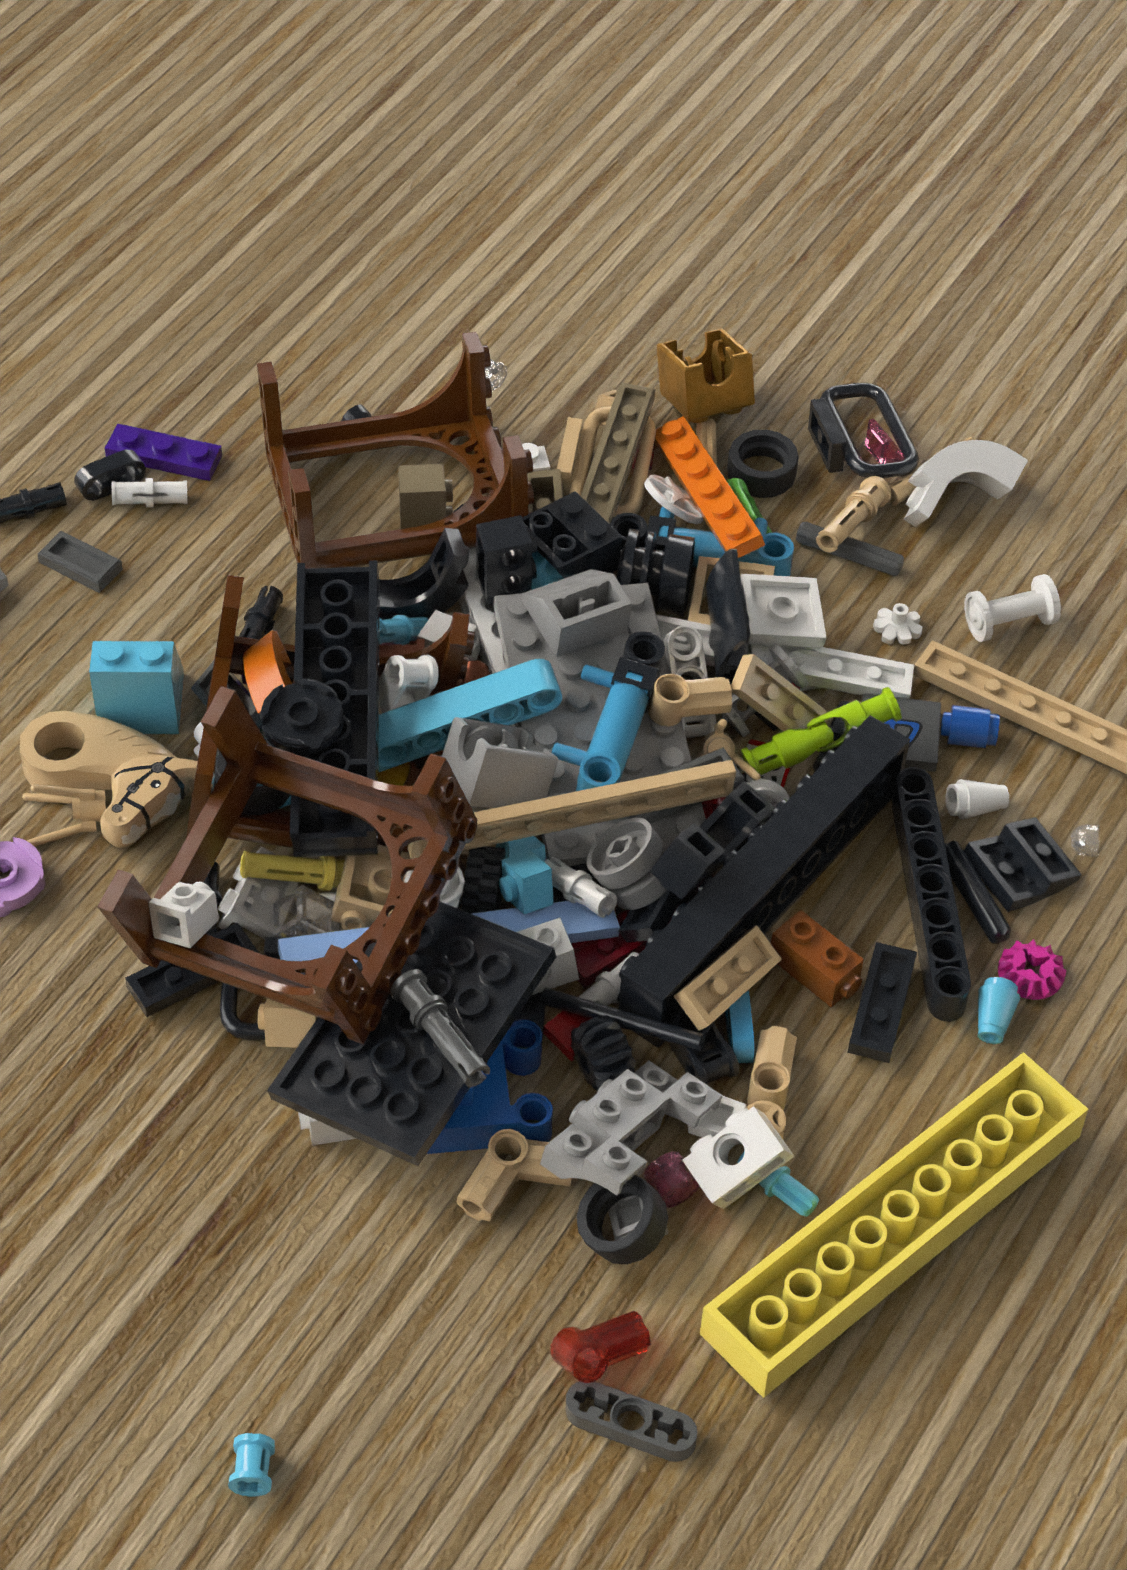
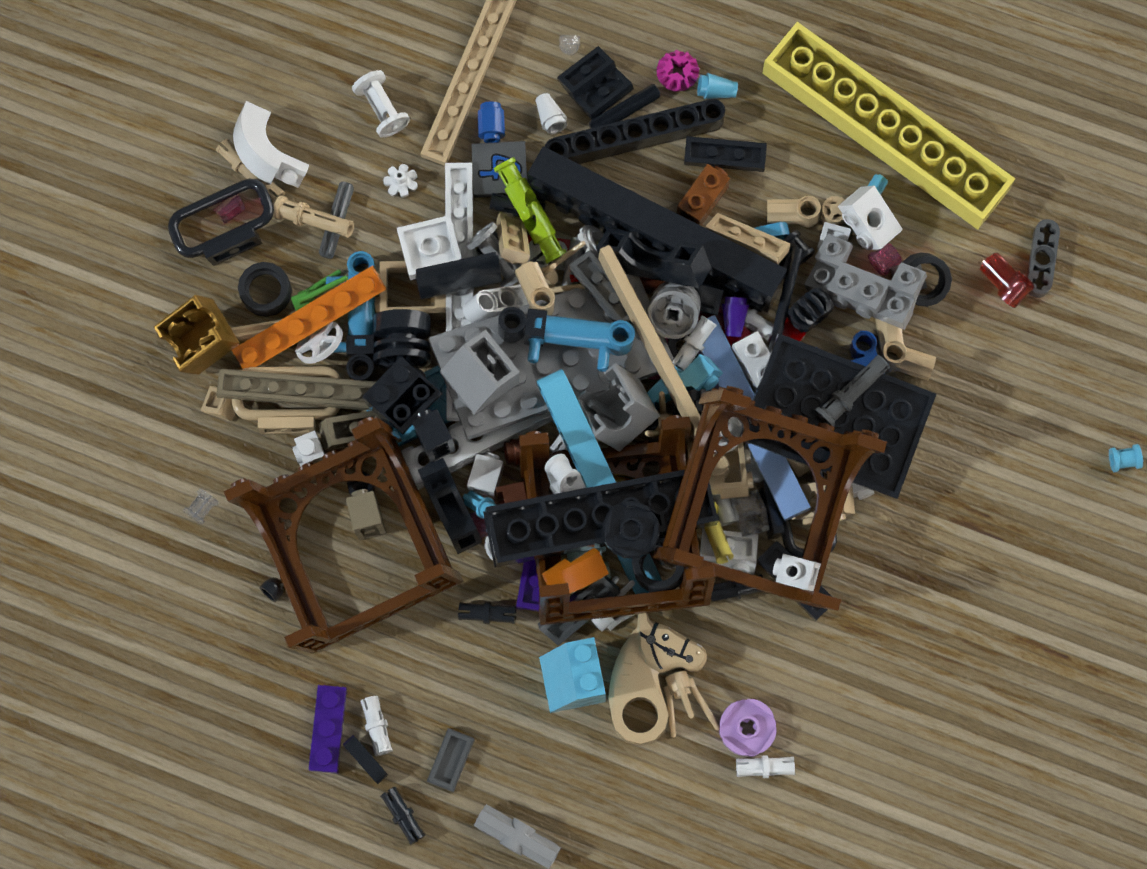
camera: 95 degrees left, 25 degrees up
none -> dark purple cone [722,297,749,337]

